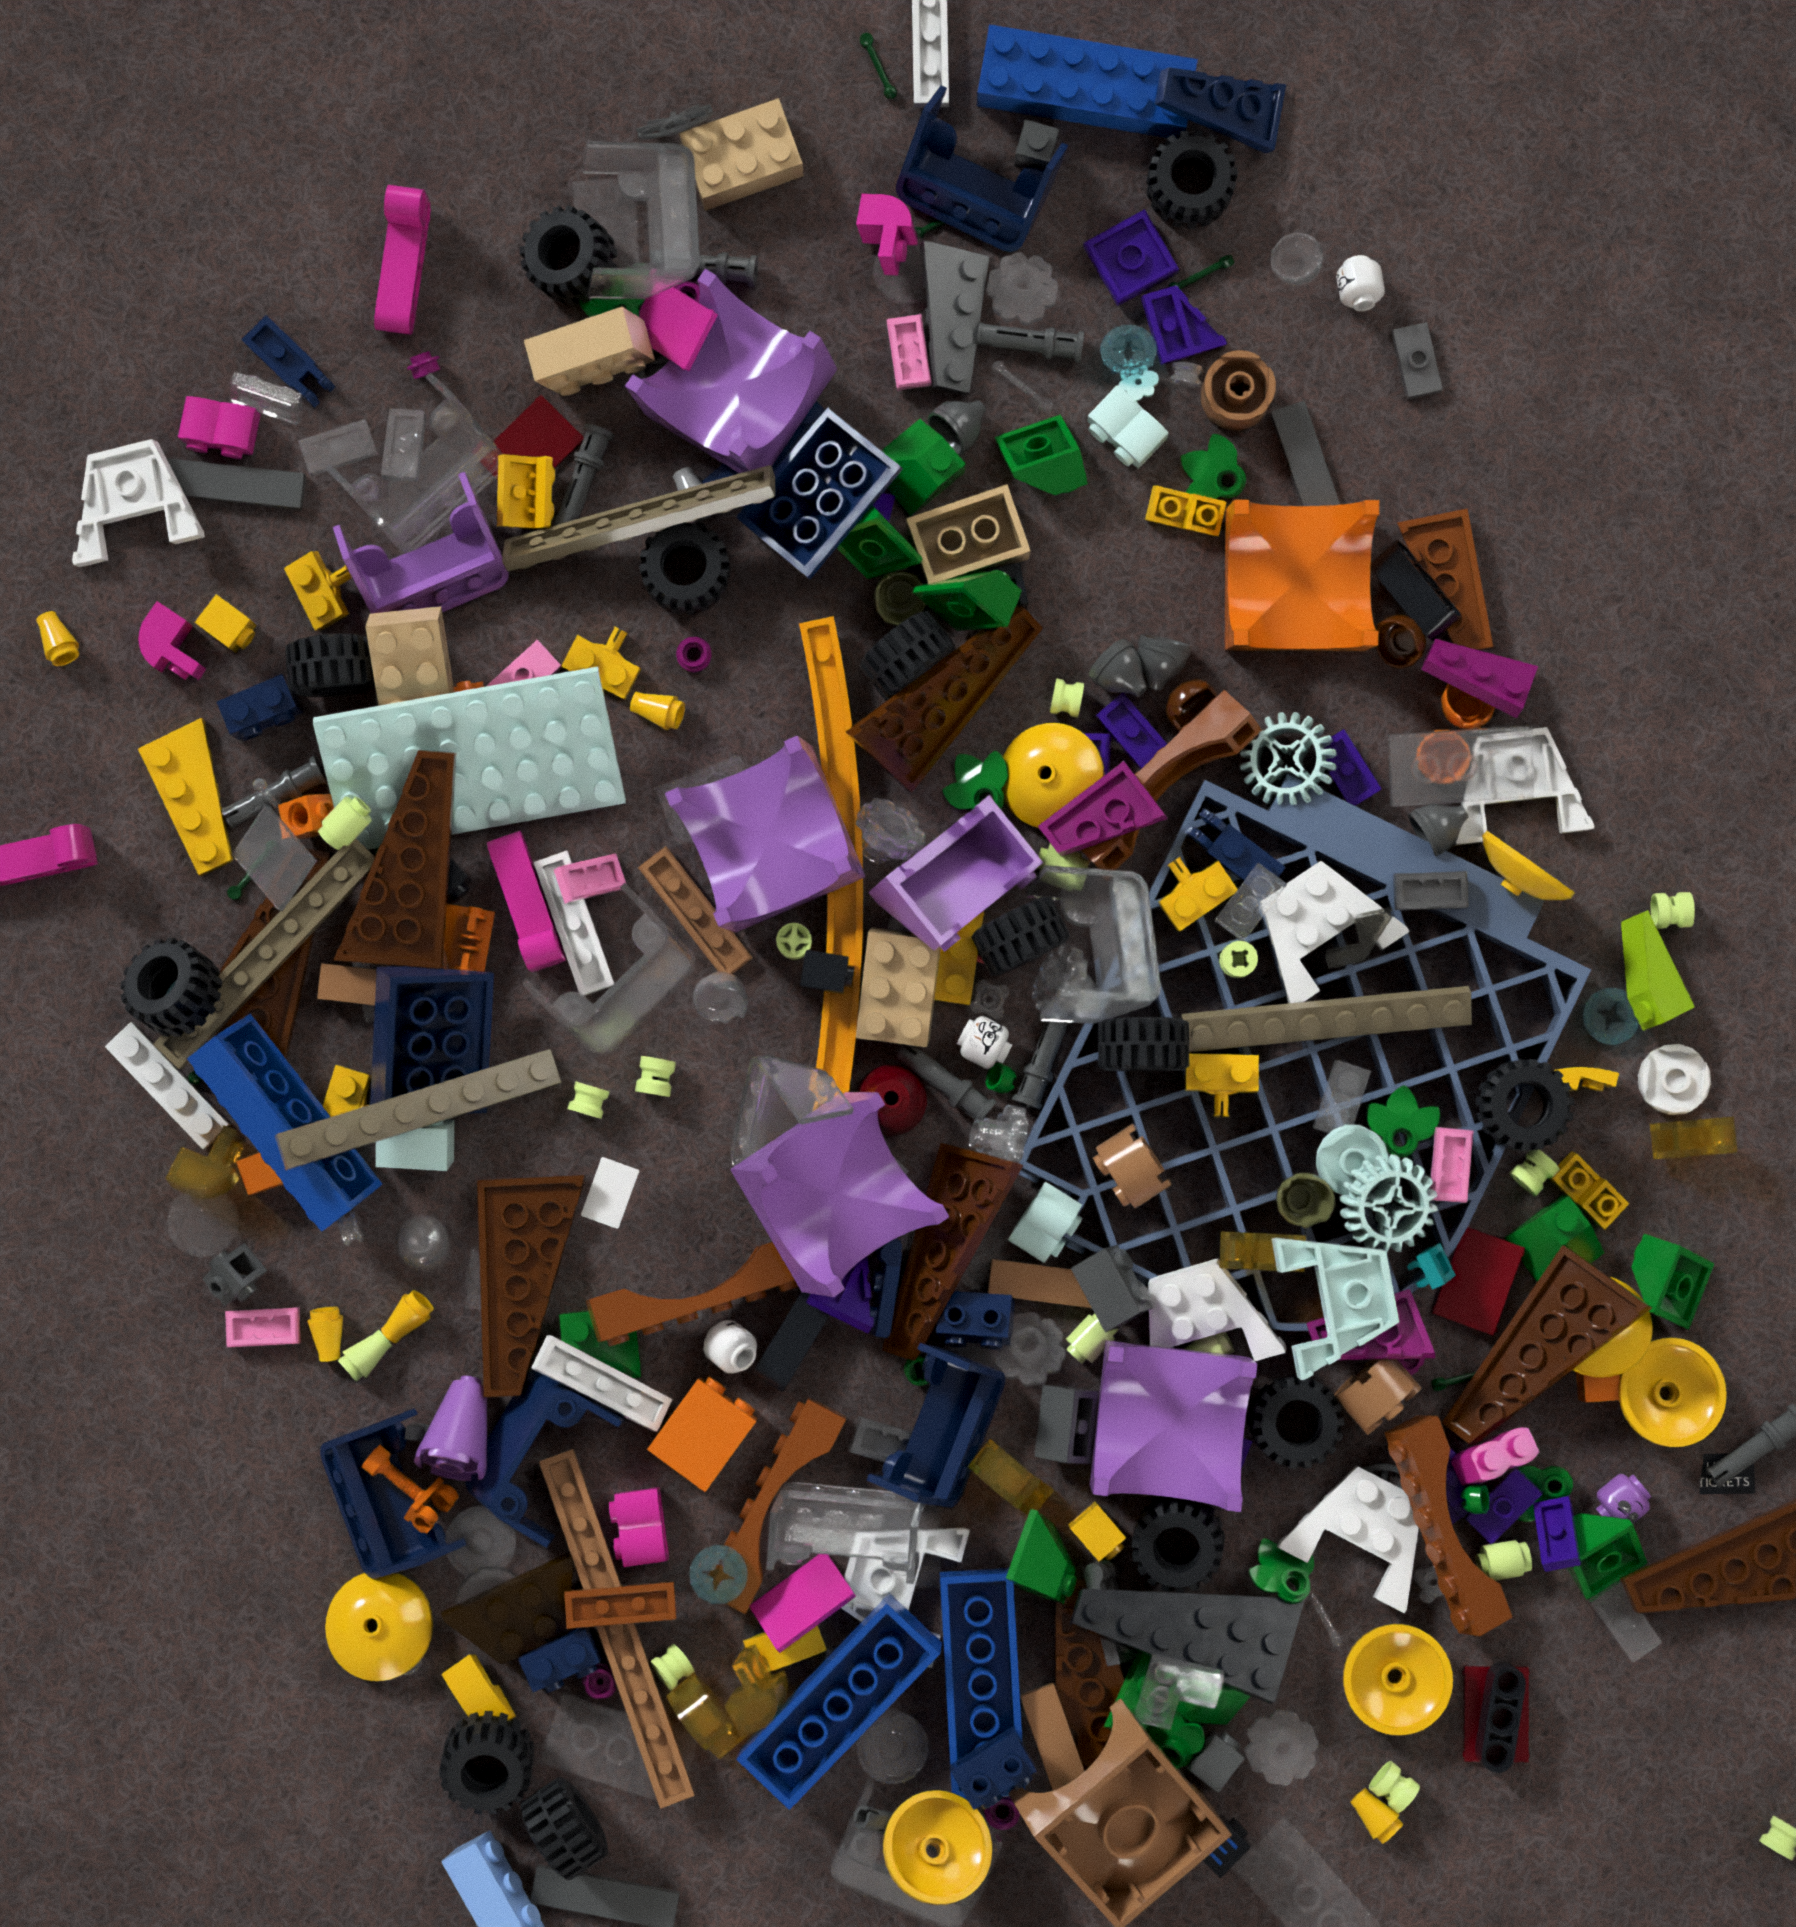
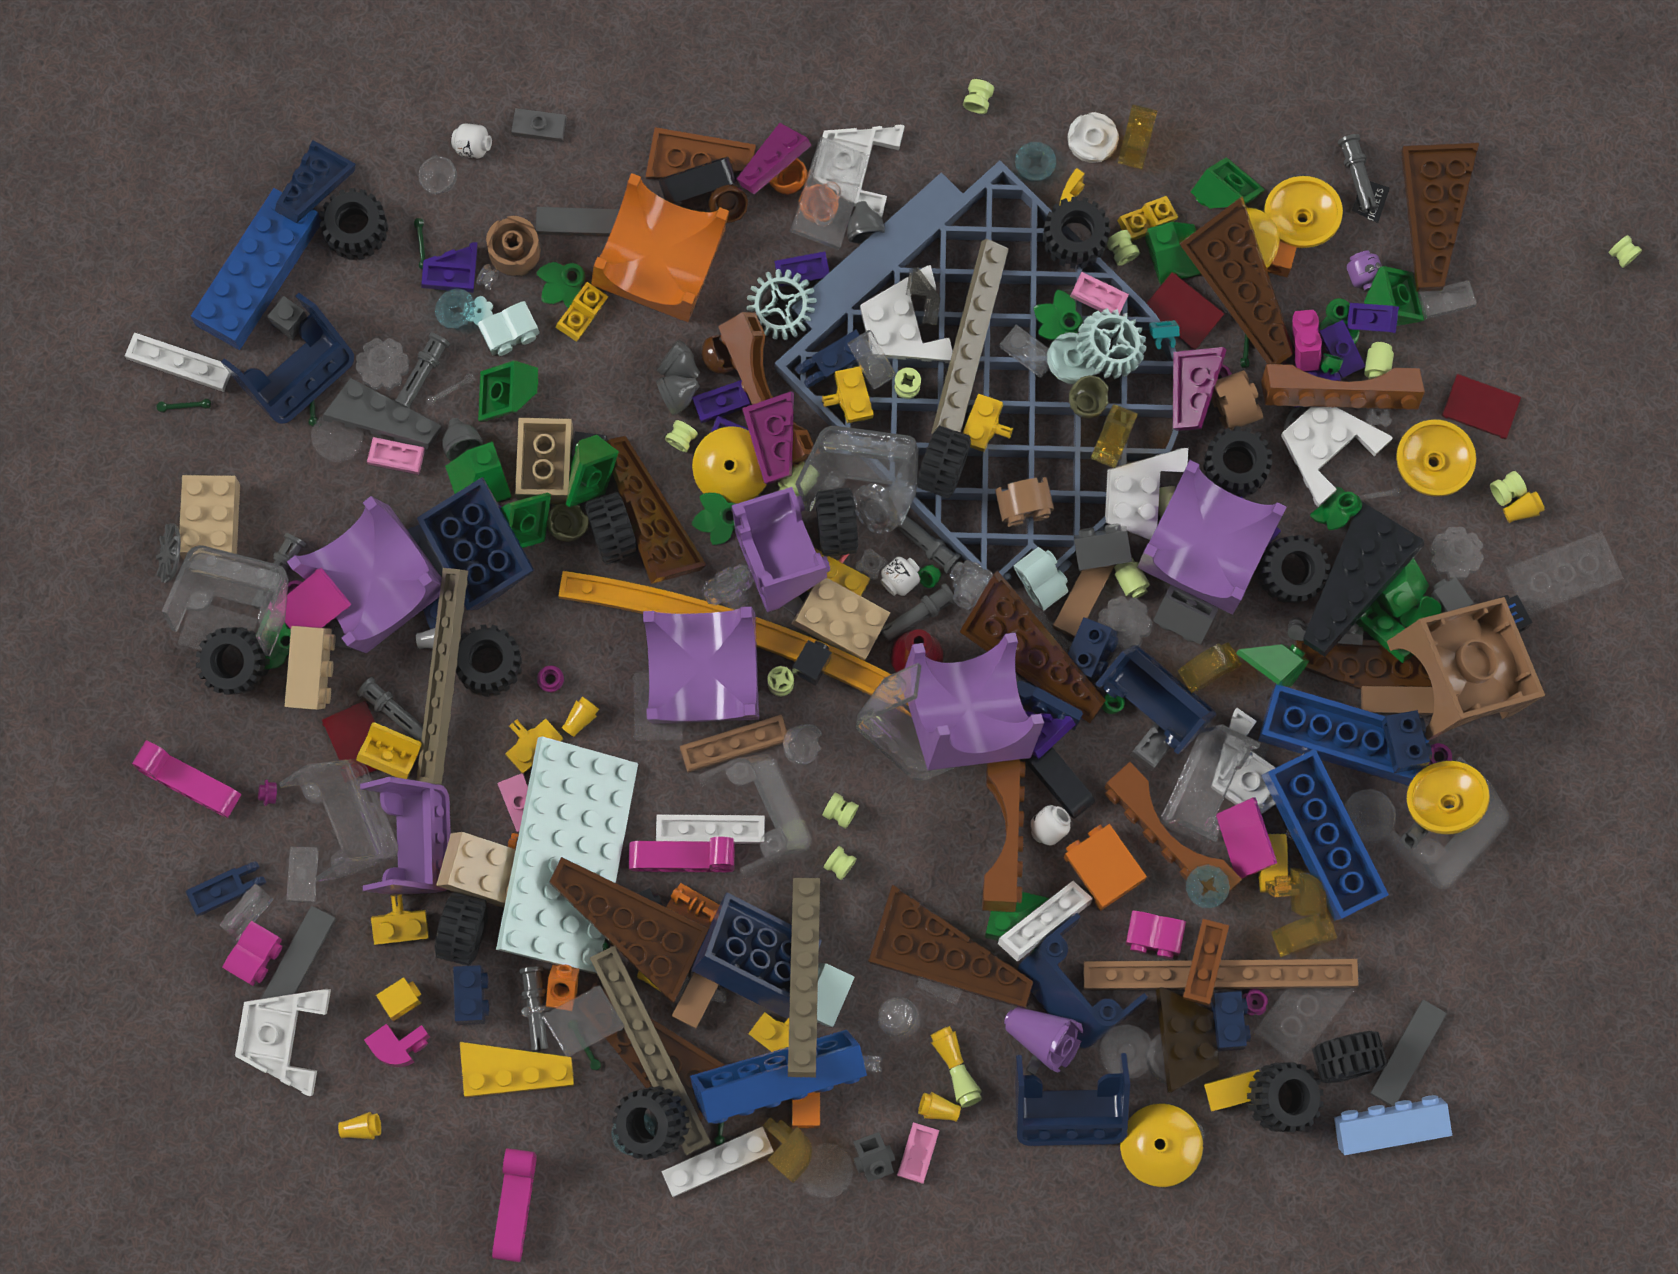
camera: 70 degrees left, 10 degrees down
yellowish green brick [318,797,372,850] -> none
orange bar [362,1445,459,1533] -> none
clear plate [381,408,427,482] -> none
bright pink plate [554,853,627,904] -> none
white sticker [581,1157,639,1229] -> none
yellowish green wheel [649,1644,695,1690] -> none
dark pink brick [856,194,918,276] -> none
yellow brick [1068,1501,1126,1562] -> none
dark purple plate [1083,209,1179,306] -> none
clear plate [1135,1654,1224,1730] -> none
light aqua wing [1271,1238,1399,1380] -> none
flat silver plate [1393,871,1469,910] -> none
black beam [1475,1662,1526,1773] -> none
yellow dish [1482,830,1575,900] -> none
lime slope [1621,910,1695,1031] -> none

